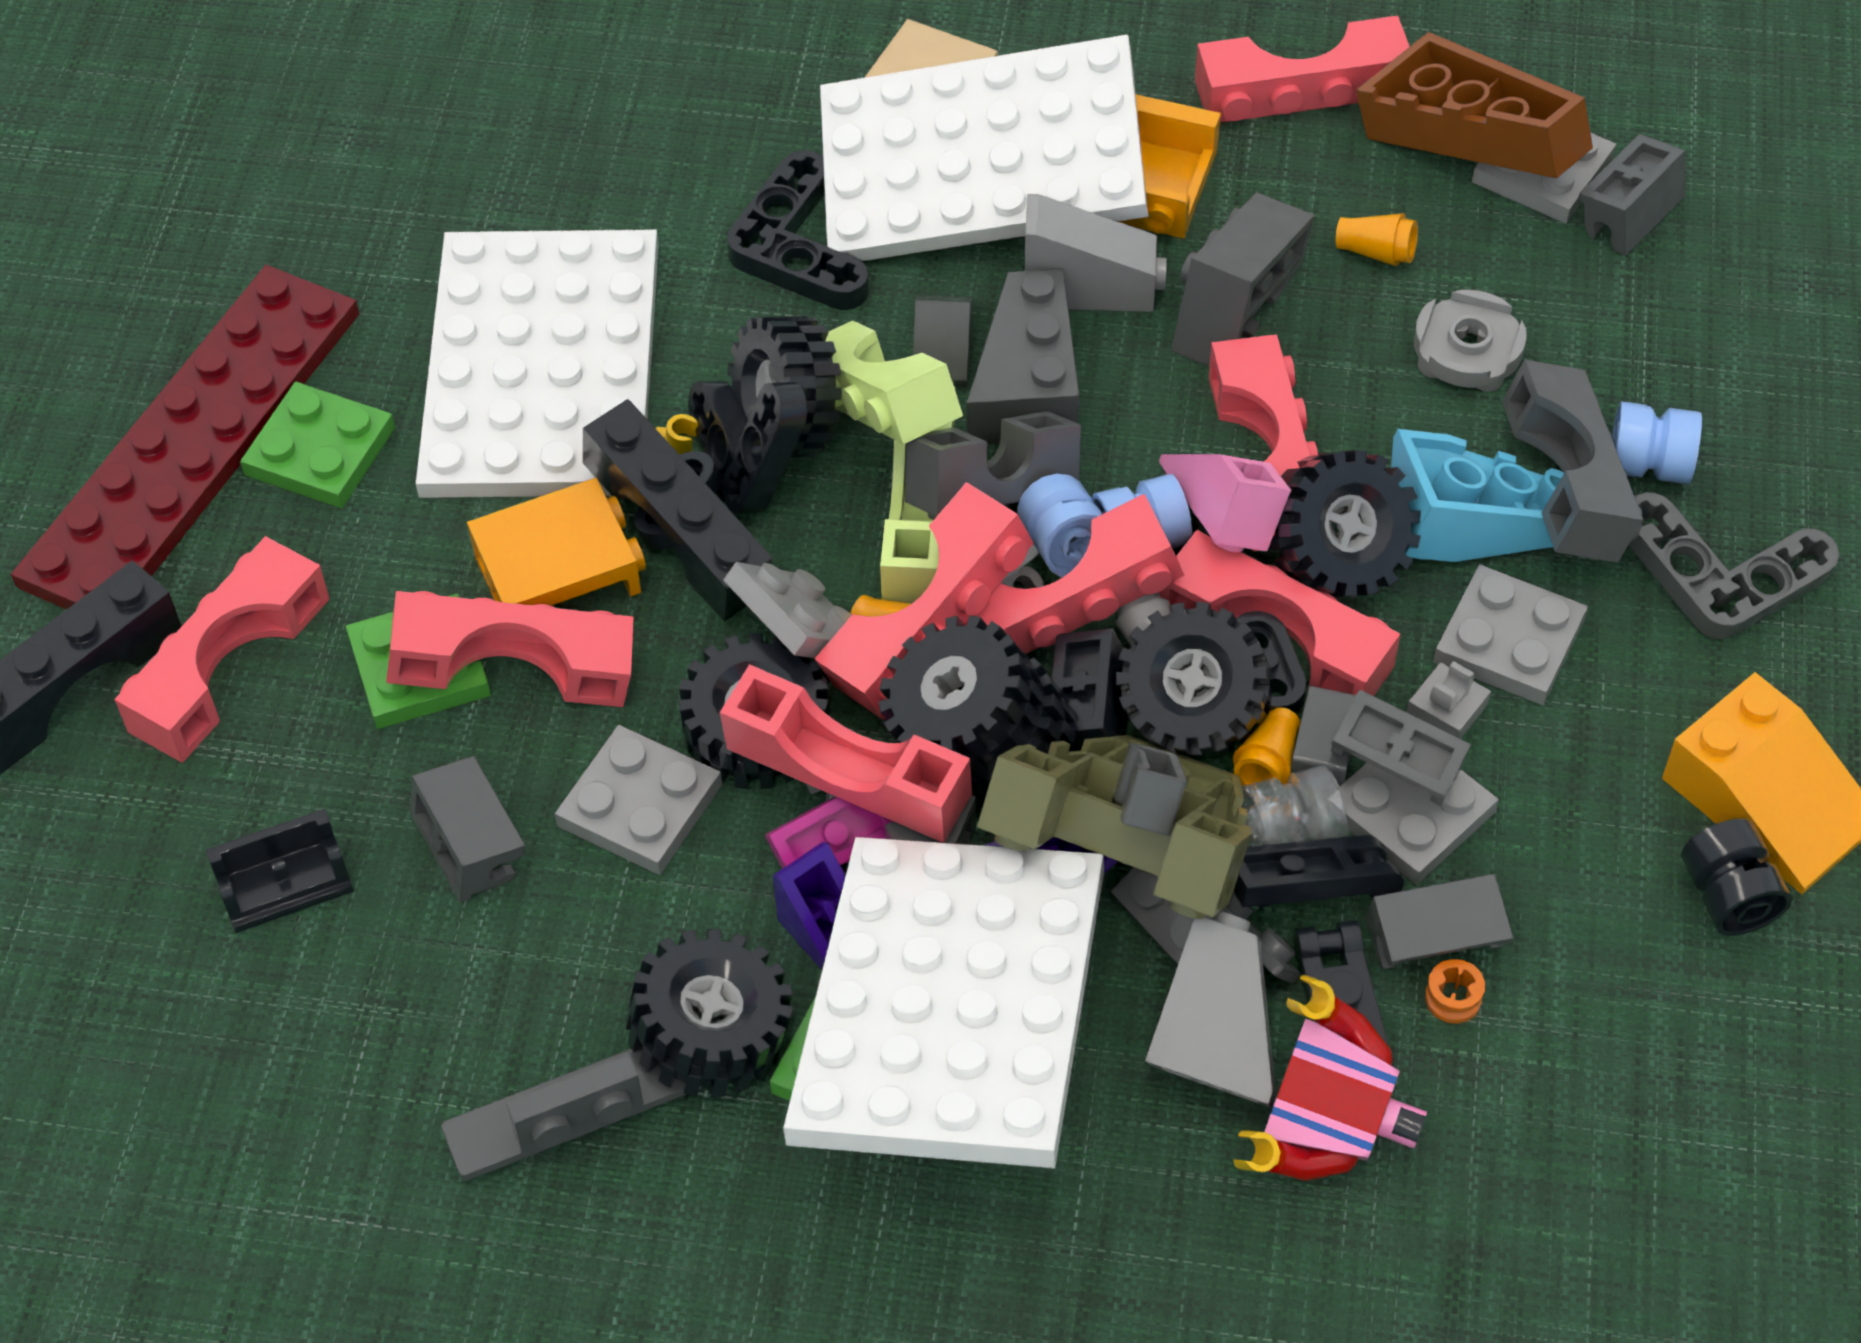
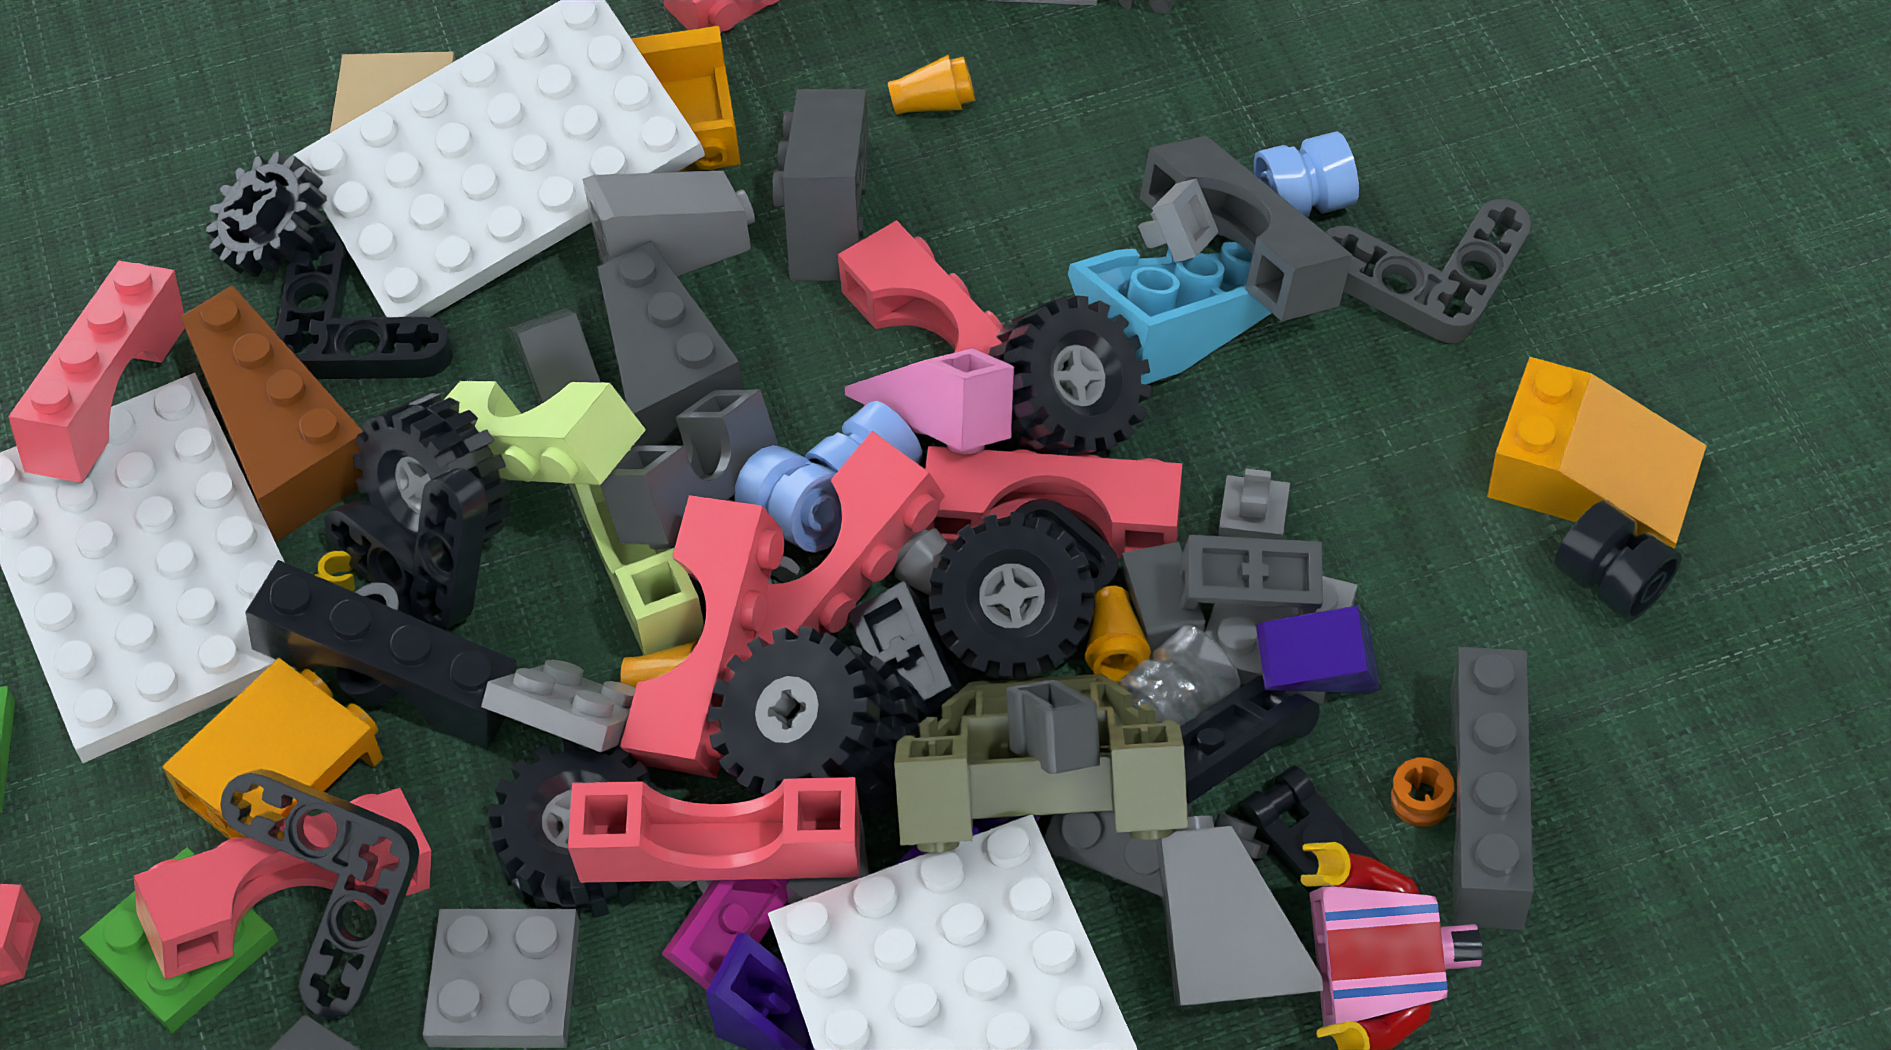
camera: 25 degrees left, 0 degrees up
dark grey hinge [1364,874,1513,970] -> none
light grey plate [1414,290,1527,392] -> none
light grey plate [1433,564,1588,705] -> none
none -> coral arch [8,261,185,483]
none -> dark orange wedge [180,285,363,543]
none -> black gear [206,152,327,277]
none -> black beam [220,769,420,1018]
none -> light grey tile [1138,178,1219,262]
none -> dark purple slope [1256,605,1380,693]
none -> dark grey arch [1451,647,1533,930]

